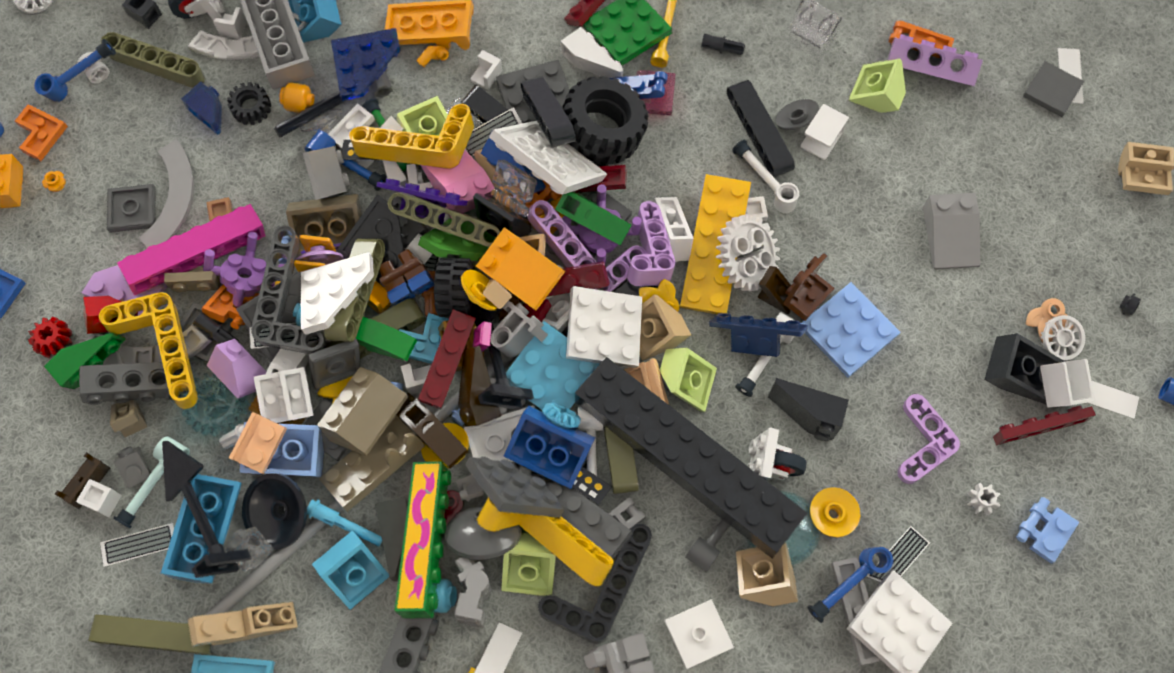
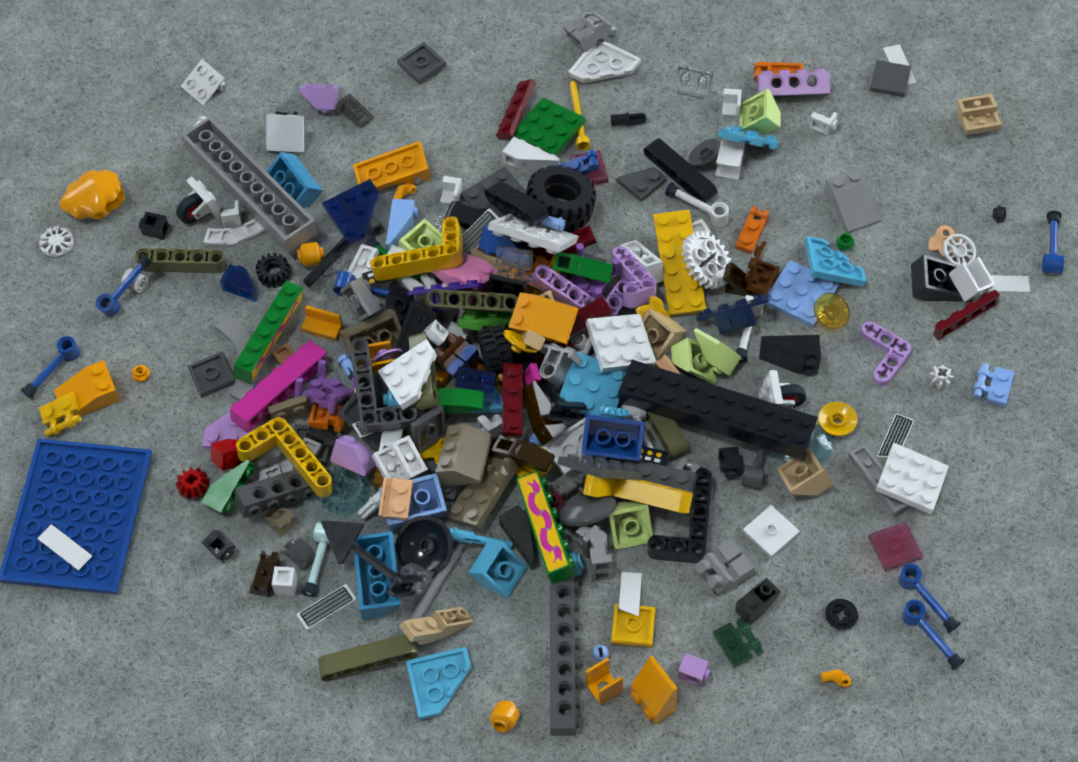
camera: 15 degrees left, 10 degrees down
orange plate [15,104,68,161] -> none
blue piece [807,547,893,623] -> none
none -> black brick [201,528,236,561]
none -> green brick [233,281,303,385]
none -> light orange panel [301,305,343,341]
none -> black dish [385,286,414,324]
none -> light blue slope [386,199,418,251]
none -> white bracket [423,320,449,346]
none -> clear blue bracket [454,366,496,393]
none -> light blue pin [541,216,565,232]
none -> dark grey wing [616,167,667,202]
none -> yellowish green slope [694,328,741,376]
none -> medium azure plate [718,125,780,150]
none -> black brick [718,447,742,479]
none -> white panel [722,88,742,117]
none -> orange plate [735,206,770,254]
none -> medium azure plate [804,236,867,287]
none -> white bracket [809,112,839,136]
none -> clear yellow dish [814,293,850,329]
none -> green plate [836,233,854,251]

